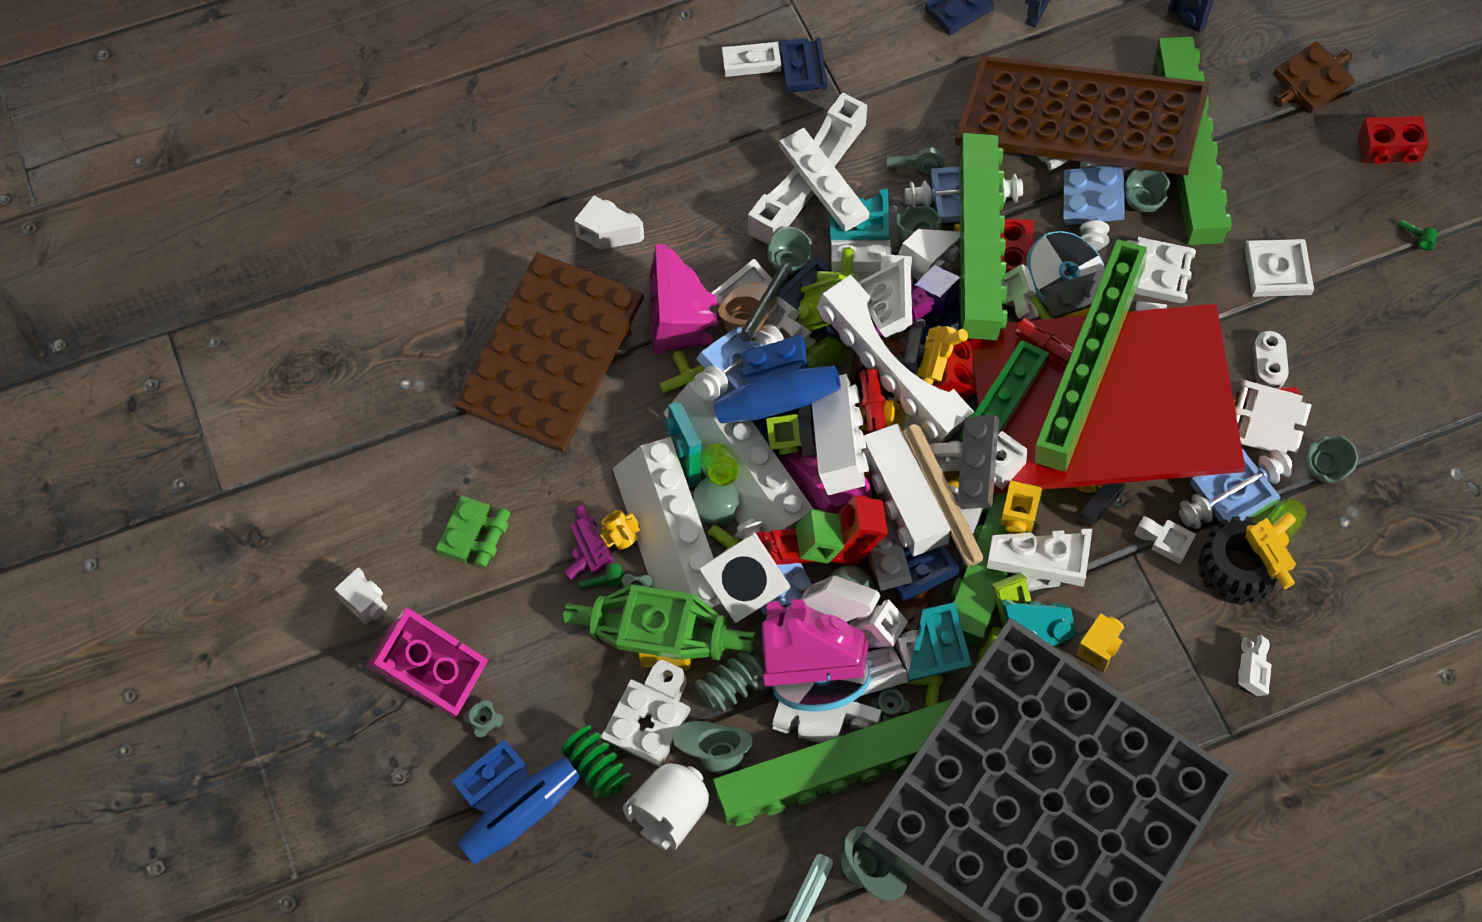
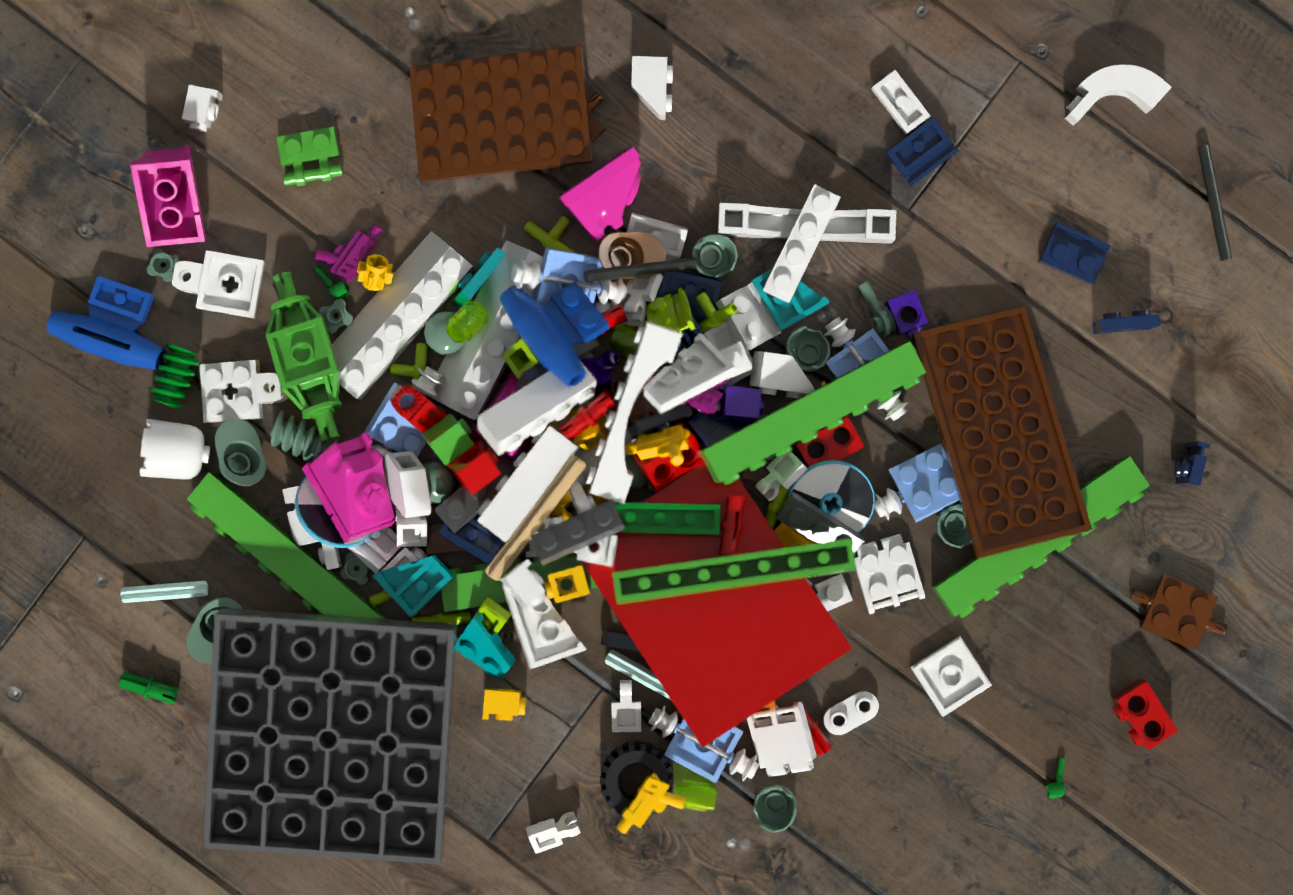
camera: 60 degrees right, 25 degrees up
white tile [699,532,791,623] -> none
none -> white plate [172,250,265,319]
none -> white brick [500,559,547,607]
none -> light aqua axle [605,649,672,701]
none -> dark purple brick [885,290,928,338]

